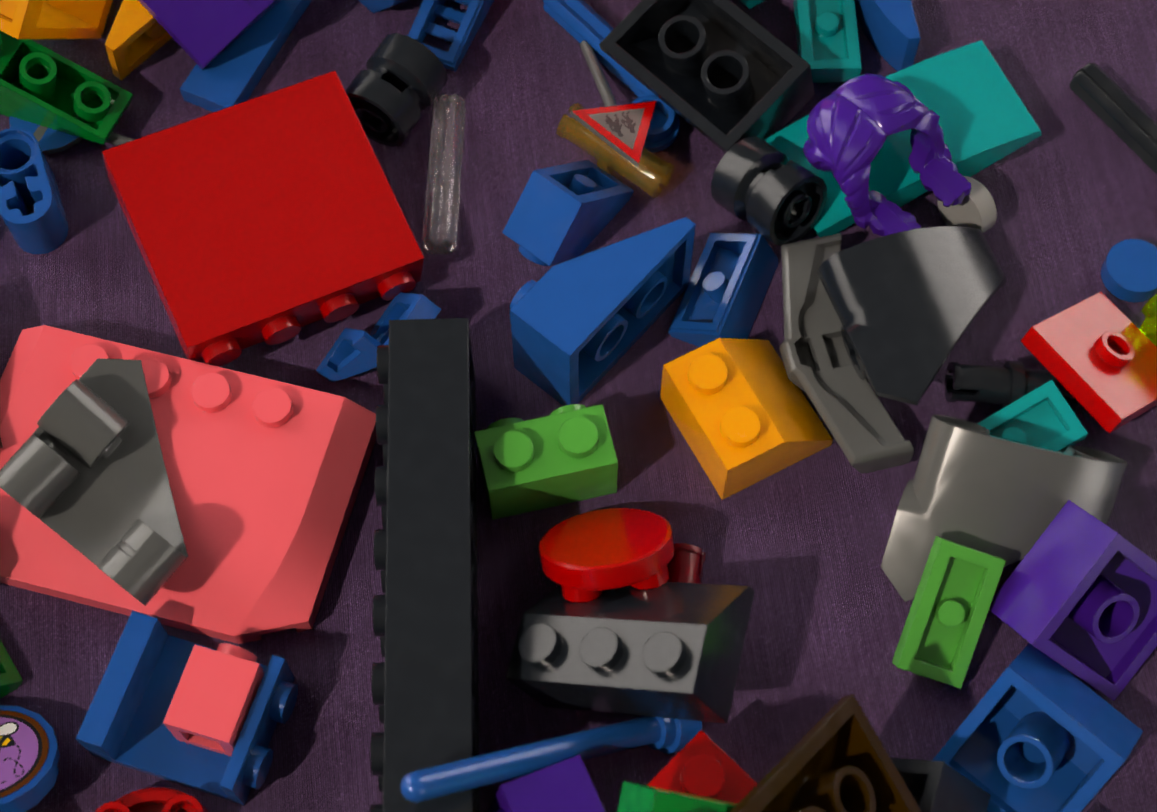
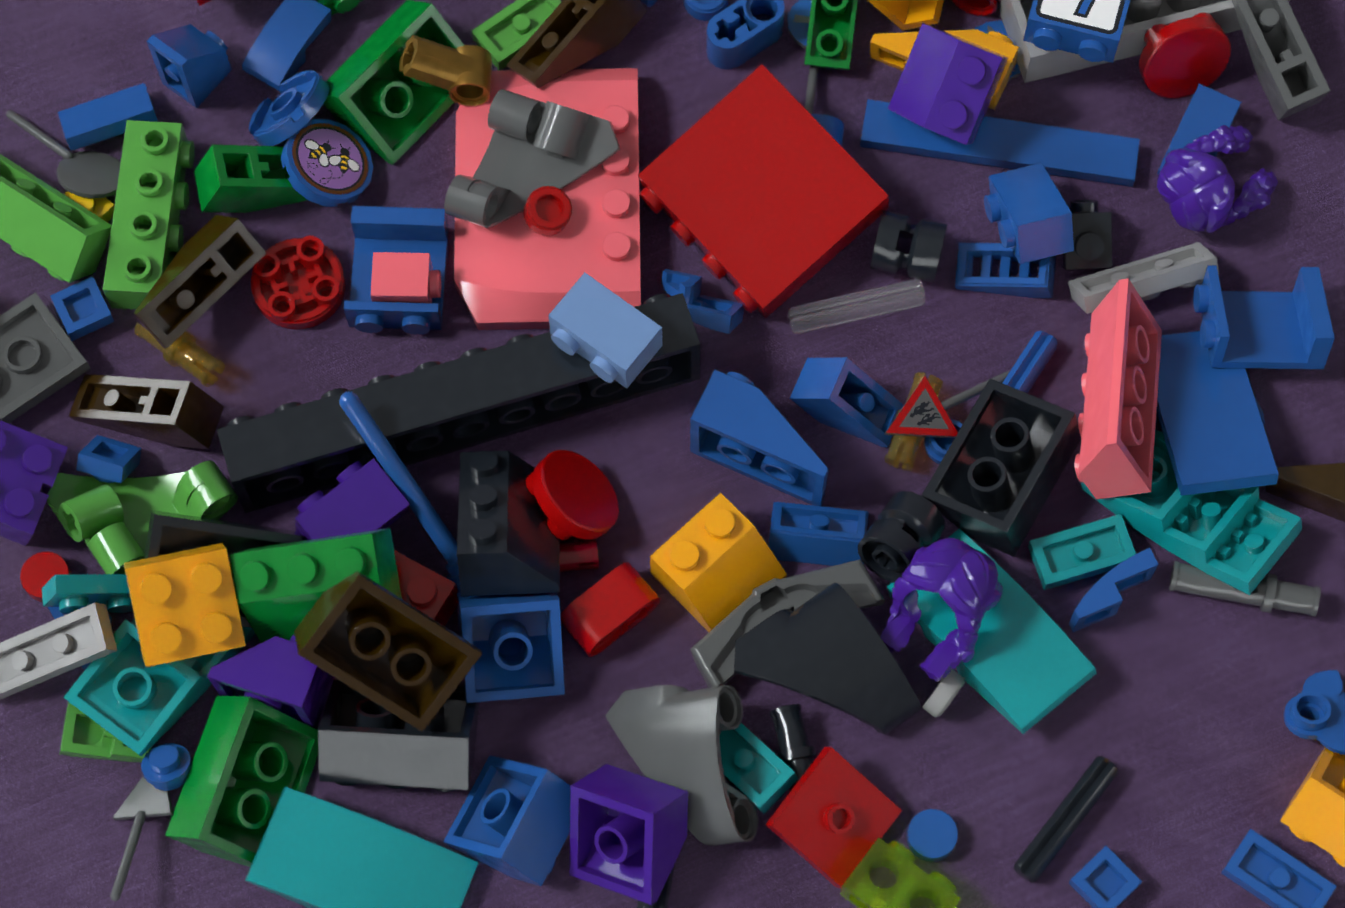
camera: 75 degrees right, 5 degrees up
bright green brick [475,404,618,520] -> none
bright green plate [892,536,1006,689] -> none
none -> blue slope [456,592,565,703]
none -> red tile [523,186,572,236]
none -> medium blue brick [548,272,663,388]
none -> red beam [560,562,661,657]

